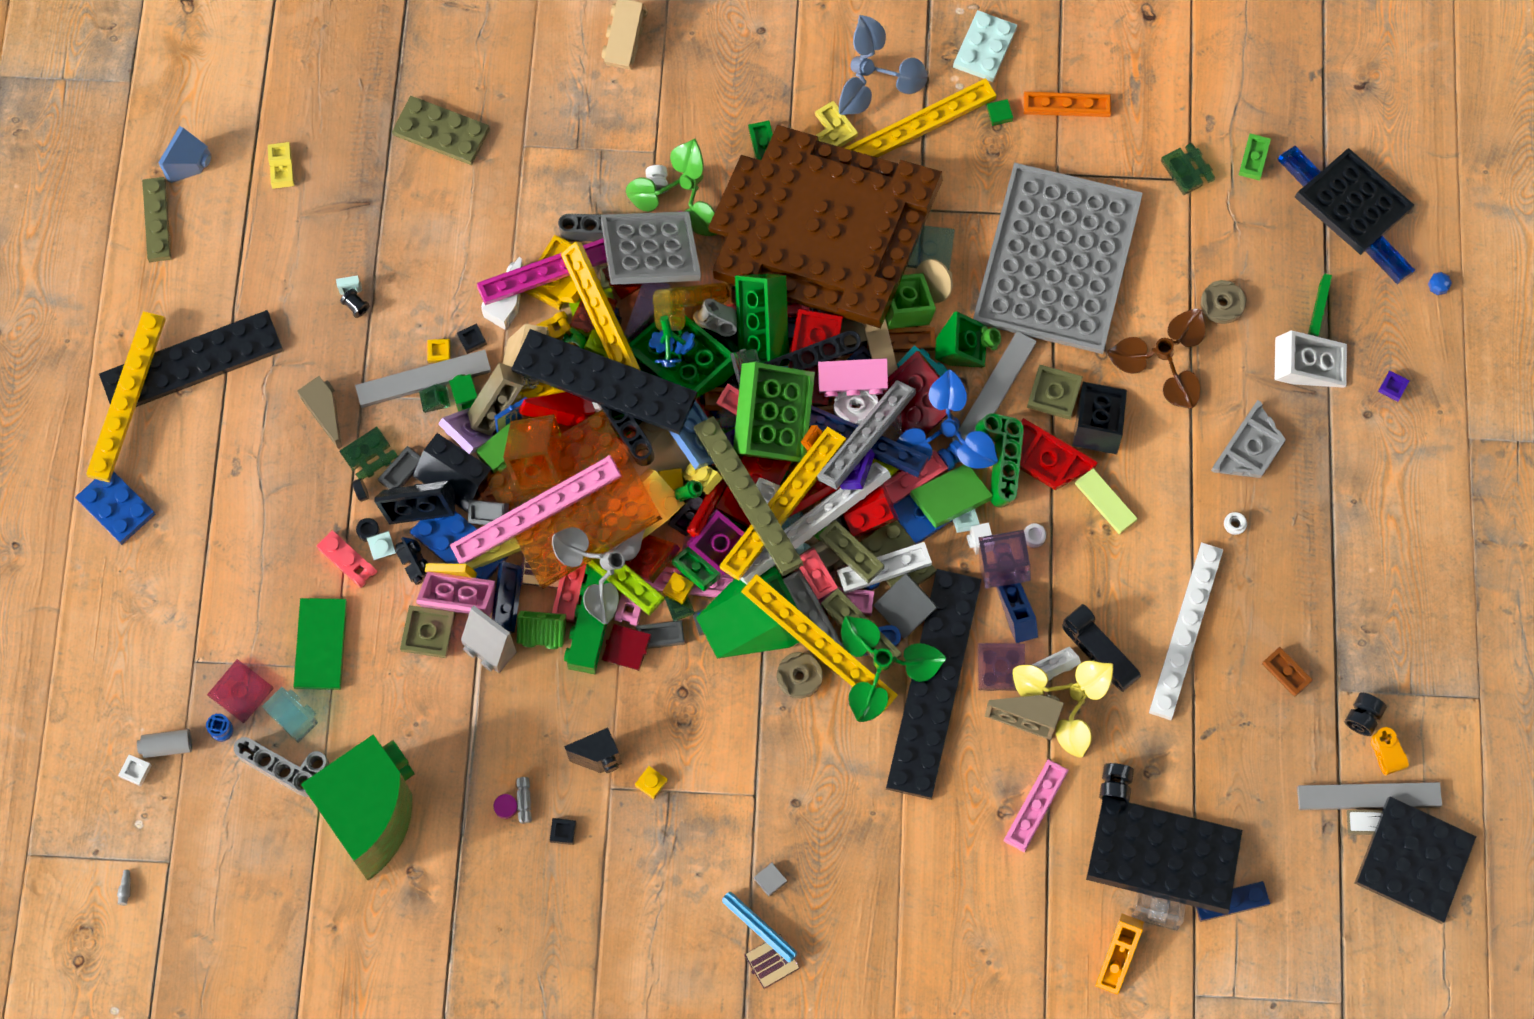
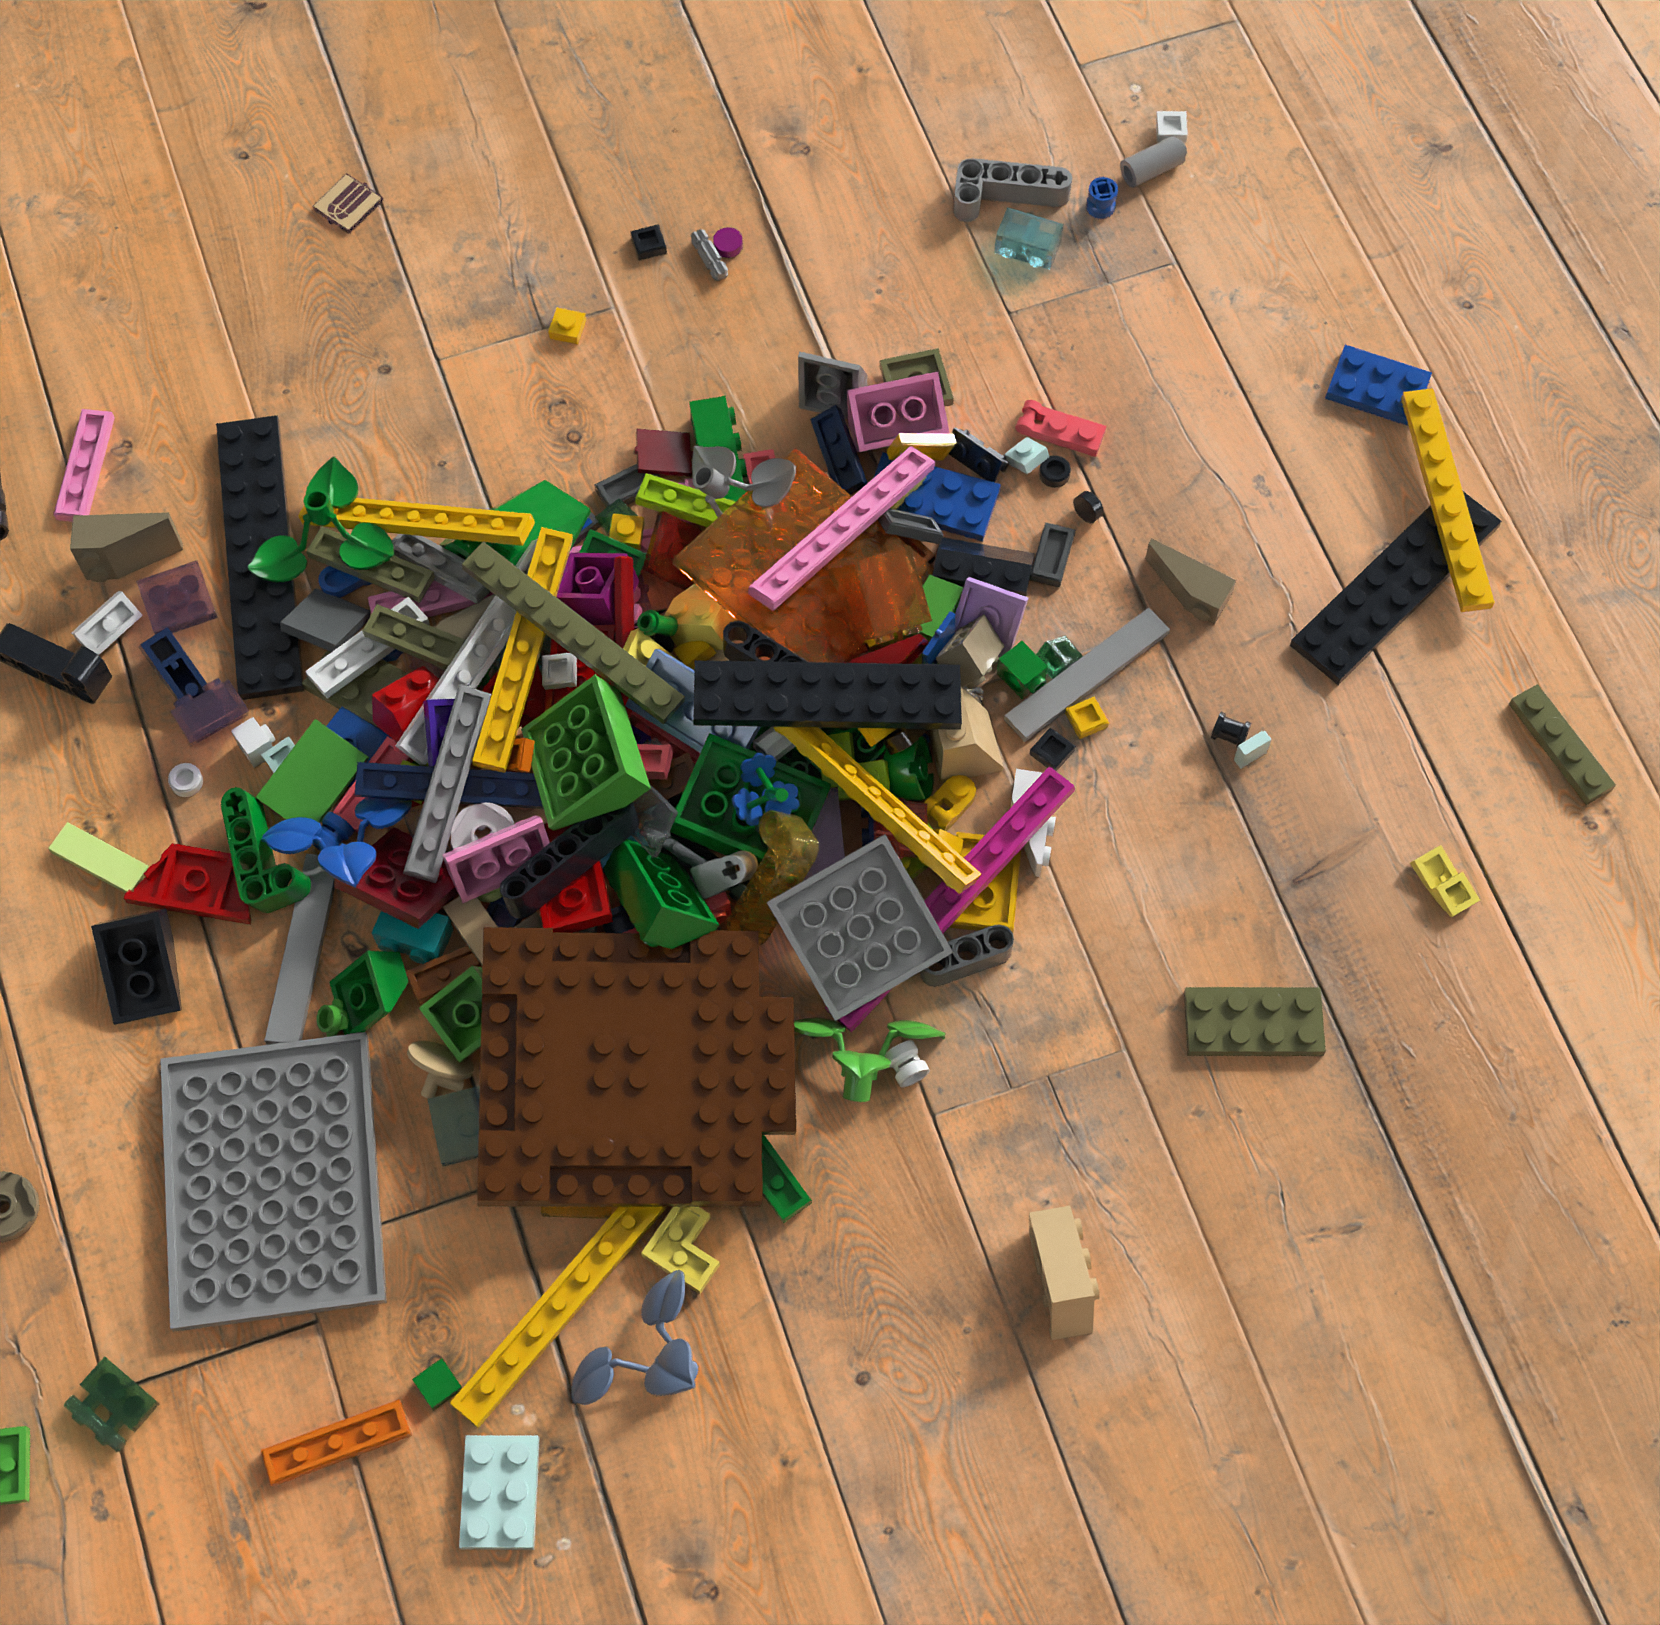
camera: 155 degrees right, 5 degrees down
light grey piece [117,870,131,906] -> none
medium blue slope [158,126,211,183] -> none
clear pink plate [207,659,274,724] -> none
green tile [293,598,347,690] -> none
green brick [301,734,415,880] -> none
clear green plate [339,427,398,480] -> none
black slope [374,481,456,525] -> none
bright green brick [517,611,566,649] -> none
black slope [564,727,622,773] -> none
dark azure axle [722,892,797,963] -> none
light grey tile [754,863,787,897] -> none
dark tan plate [777,652,823,699] -> none
coral plate [799,548,838,600] -> none
light yellow plant [1013,661,1113,757] -> none
olive plate [1027,364,1083,420] -> none
reddish brown plant [1107,309,1205,409] -> none

